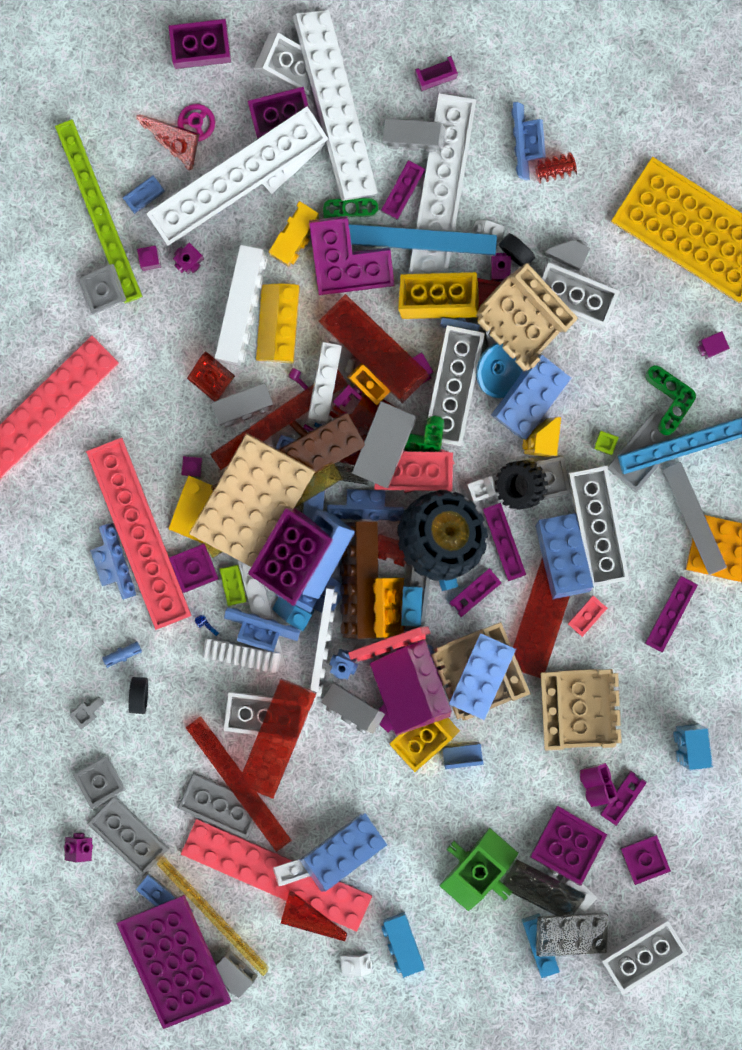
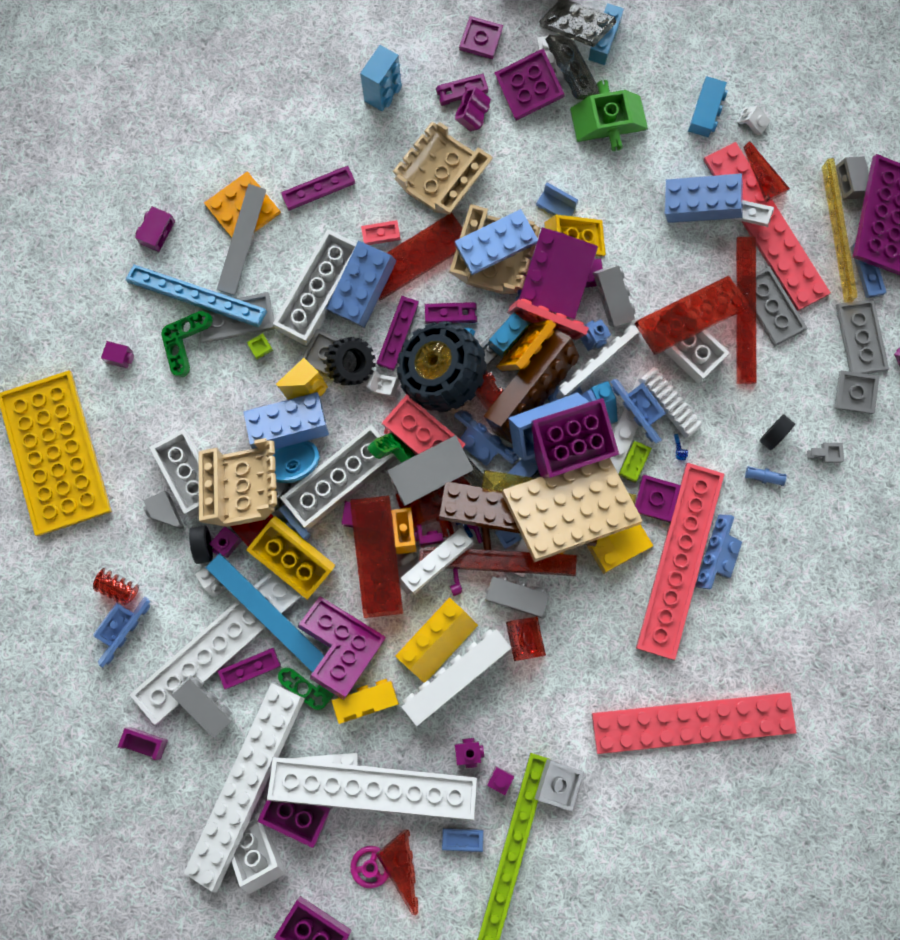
camera: 145 degrees left, 10 degrees down
magenta plate [181,456,203,477] -> none

